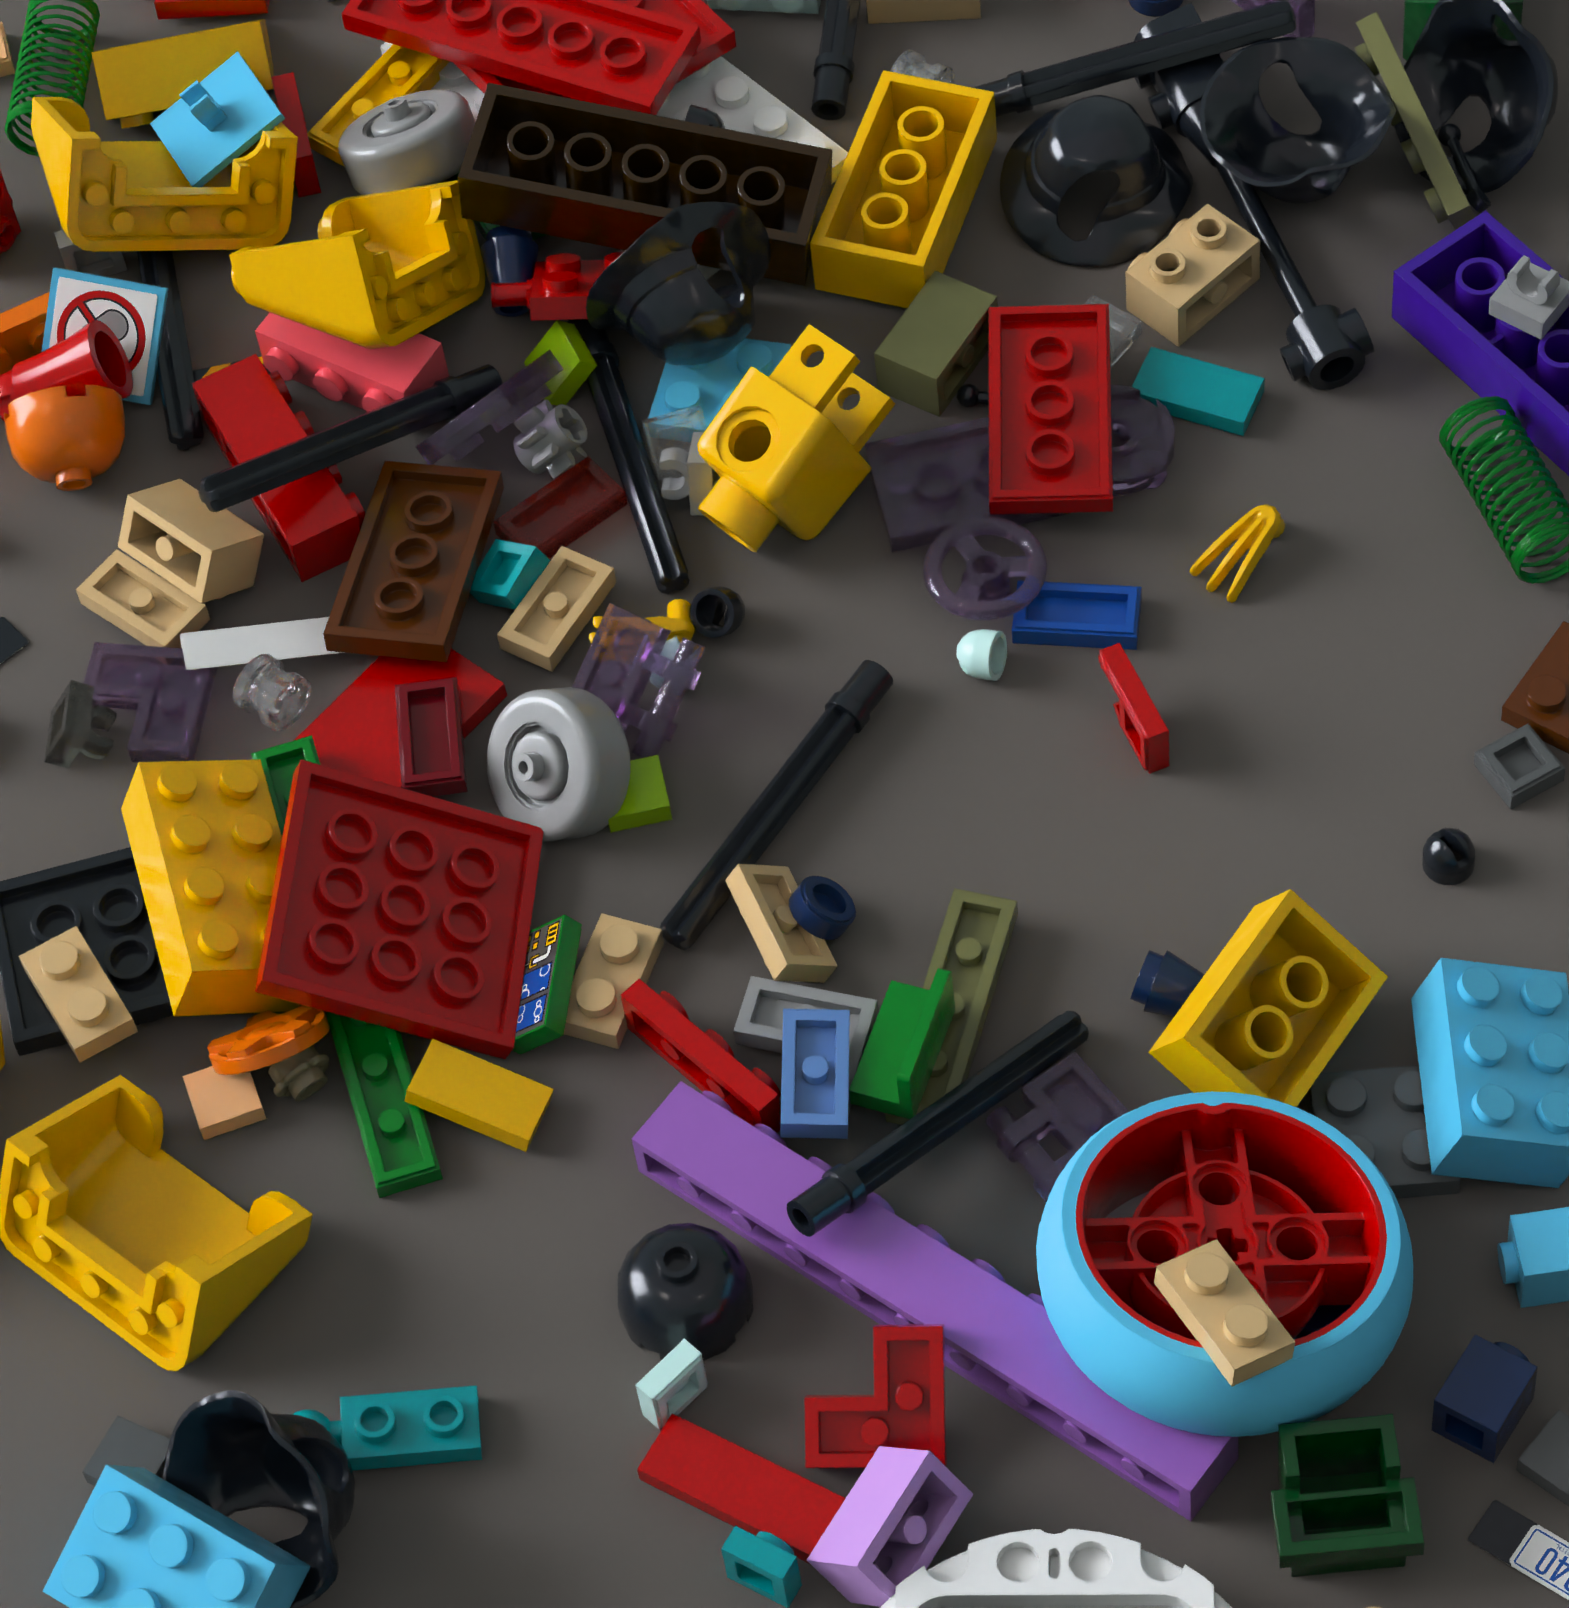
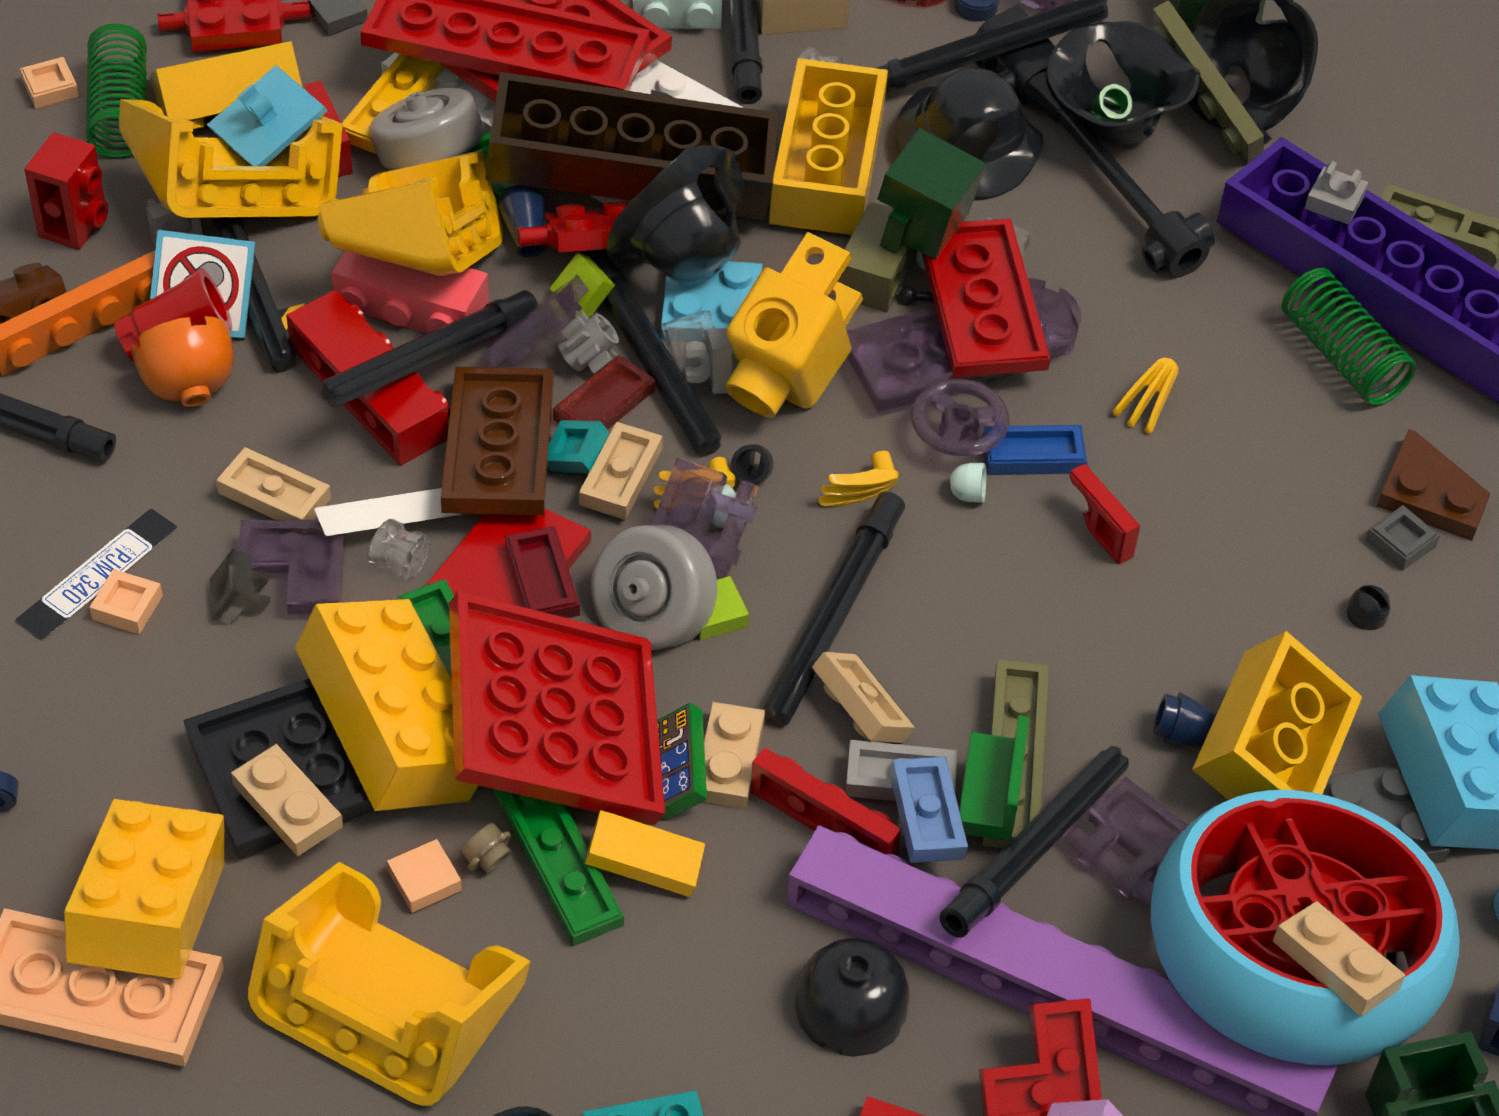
camera: 20 degrees left, 5 degrees down
tan brick [118,479,264,604] -> none
orange wheel [207,1005,330,1075] -> none
light aqua tile [635,1338,708,1430] -> none
dark blue tile [789,876,856,940] -> none
tan brick [1125,203,1260,347] -> none
teal tile [1130,347,1265,436] -> none
none -> yellow piece [817,451,899,507]
none -> dark green plate [877,128,986,260]
none -> green hinge [1092,84,1132,119]

